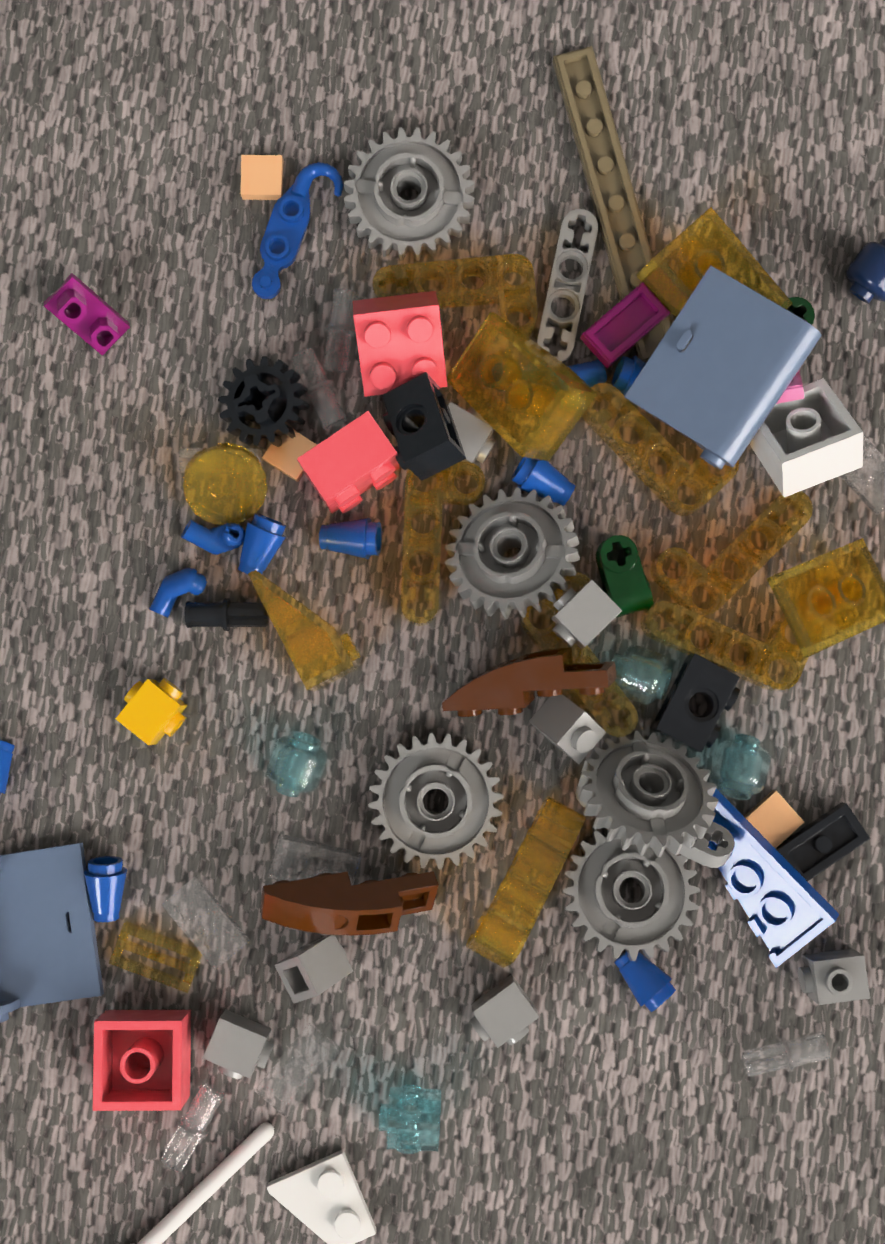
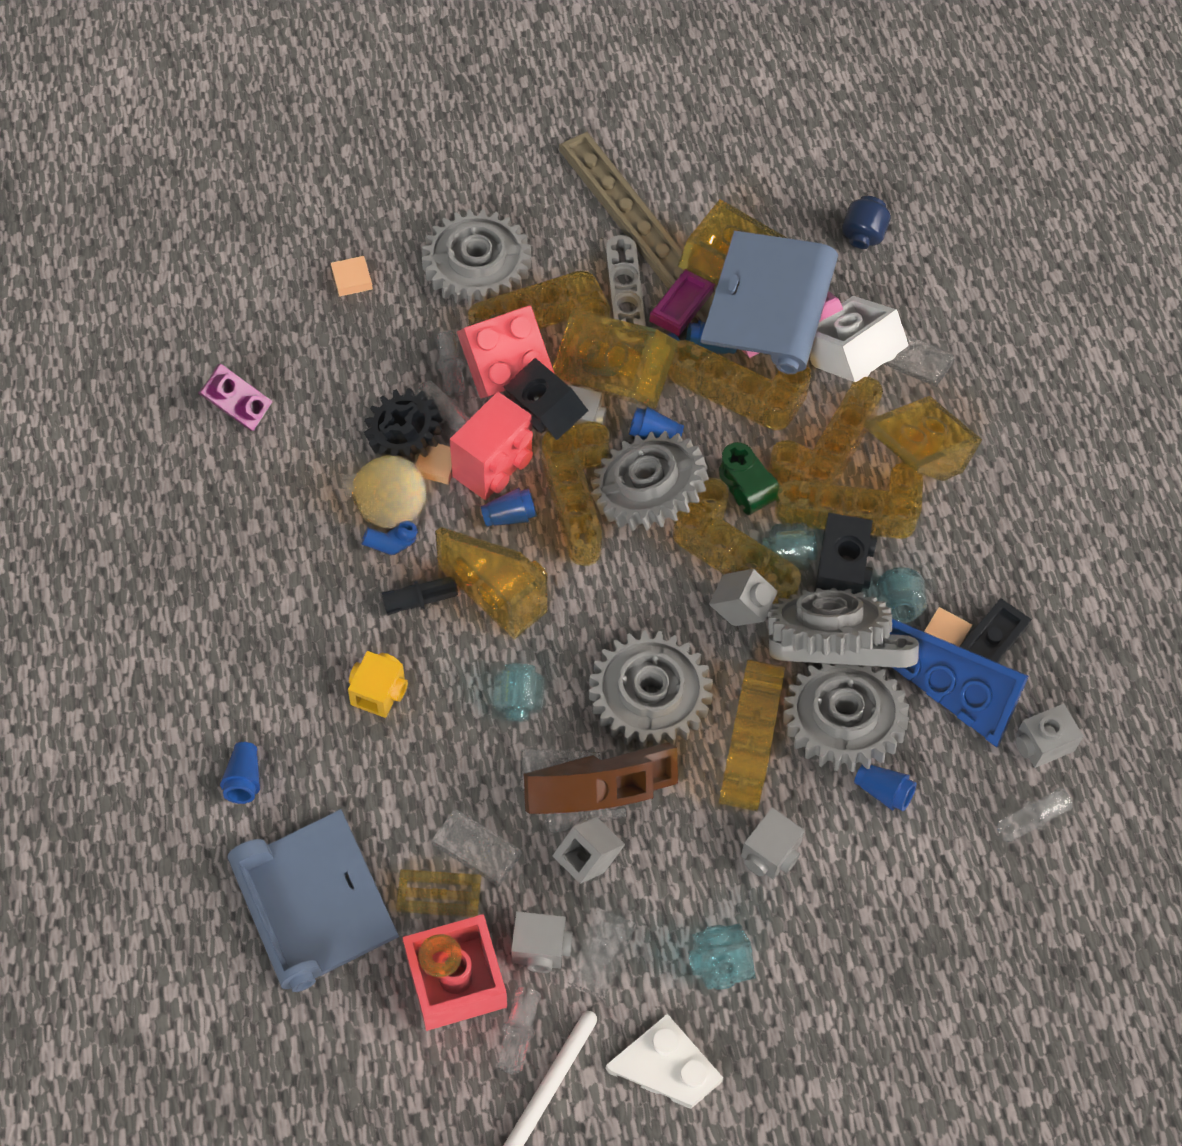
camera: 15 degrees left, 25 degrees down
blue cone [84,856,127,922] -> none
blue arm [149,568,207,618] -> none
blue cone [238,513,286,578] -> none
blue piece [252,162,344,299] -> none
reddish brown slope [442,647,617,717] -> none
light grey brick [551,580,622,649] -> none
none -> clear yellow plate [419,934,461,977]

